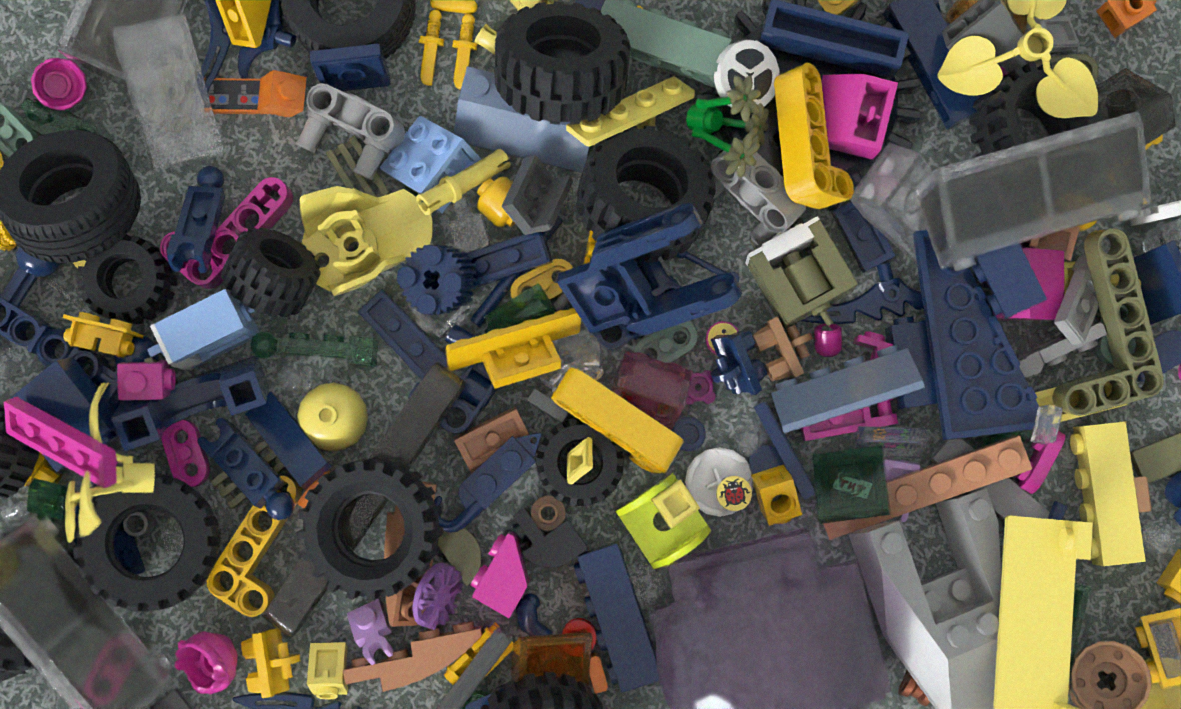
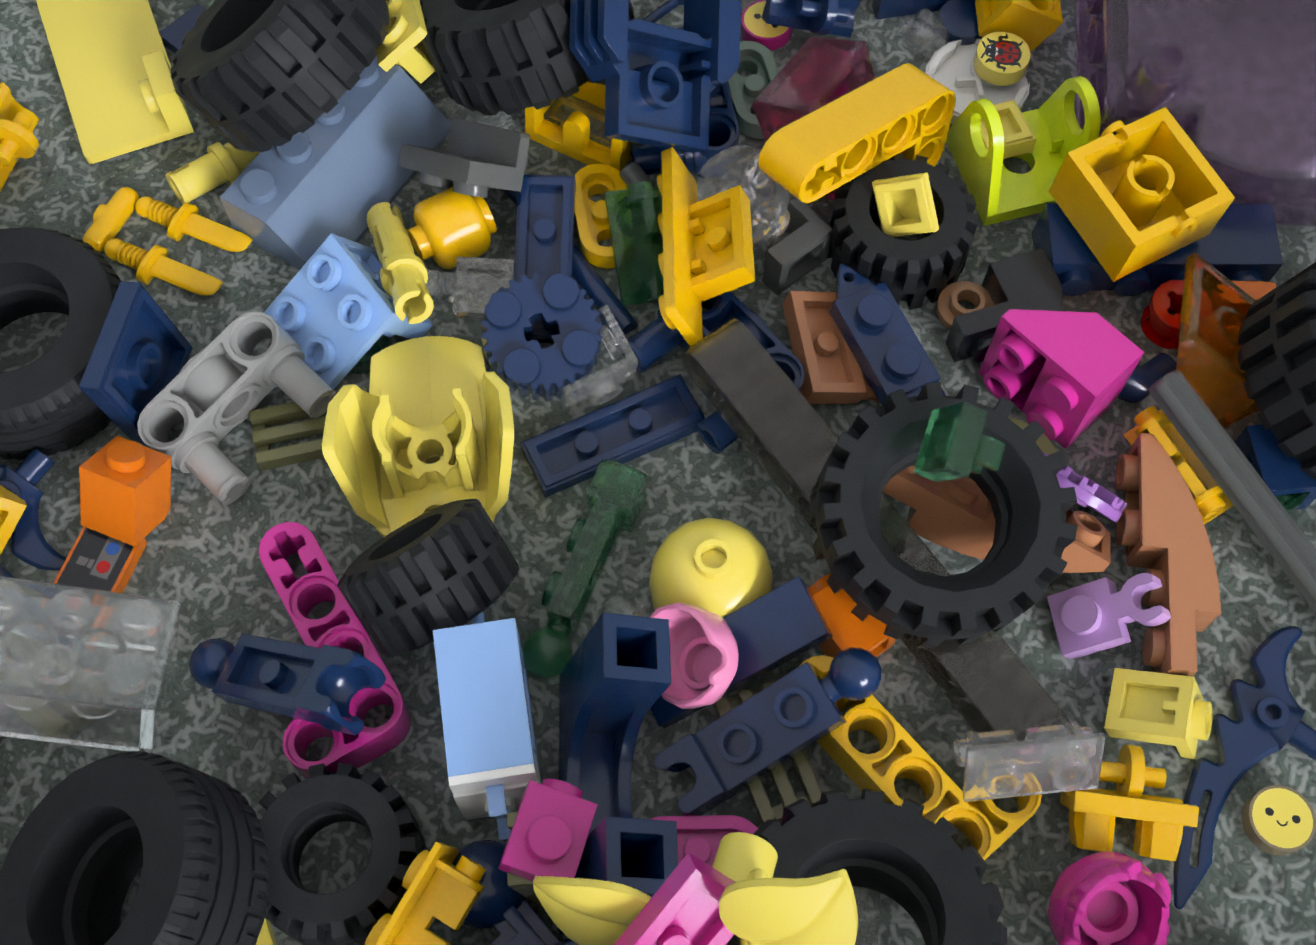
camera: 70 degrees left, 20 degrees down
none -> bright pink hair [650,603,739,709]
none -> clear green tile [913,402,1005,482]
none -> clear hinge [954,721,1105,802]
none -> yellow brick [1049,107,1235,282]

